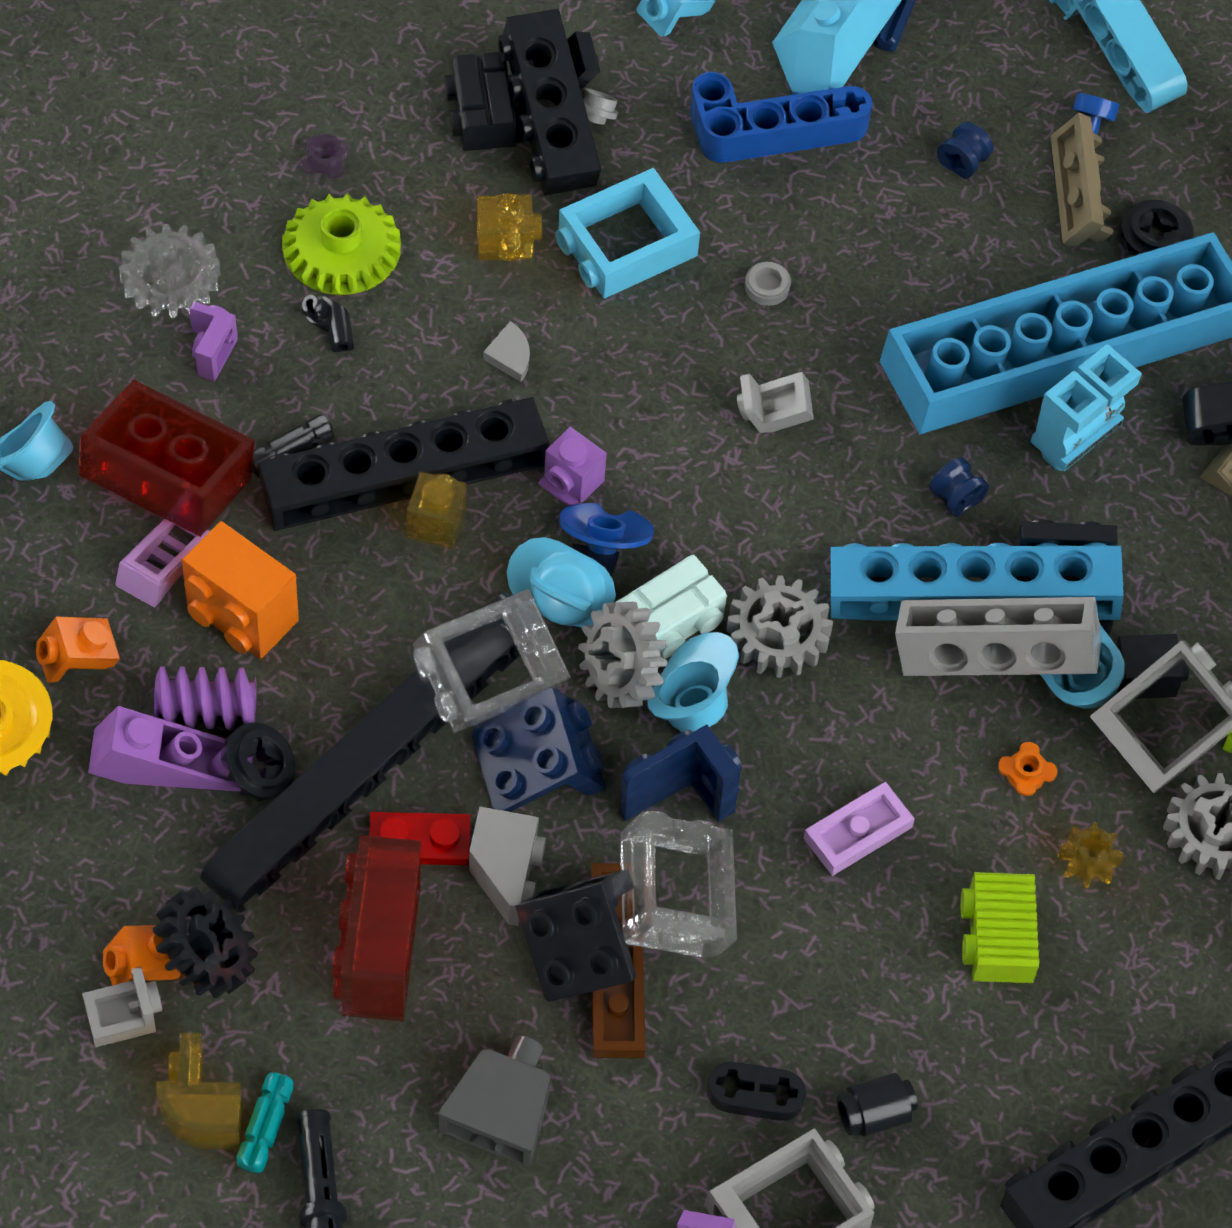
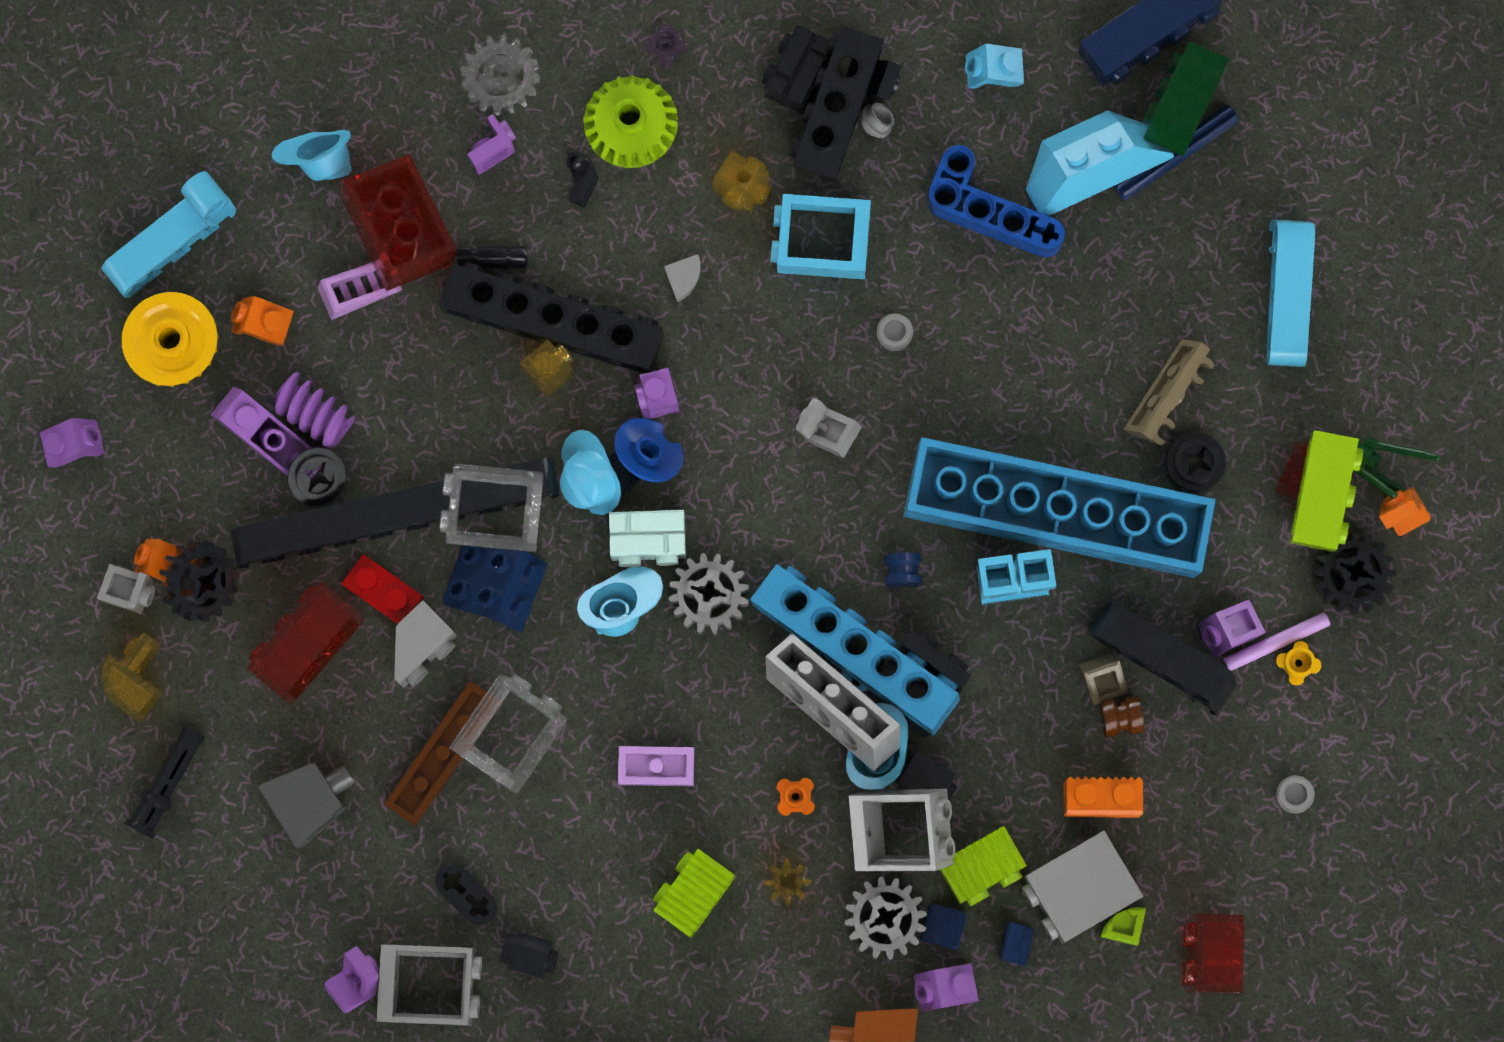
camera: 45 degrees right, 20 degrees up
orange brick [182,521,299,660] -> none
teal axle [236,1072,293,1173] -> none
black bracket [515,868,636,1002] -> none
light grey gear [578,602,668,708] -> none
dark blue bracket [620,725,742,822] -> none
dark blue wheel [937,122,994,179] -> none
blue tile [1072,92,1120,134] -> none

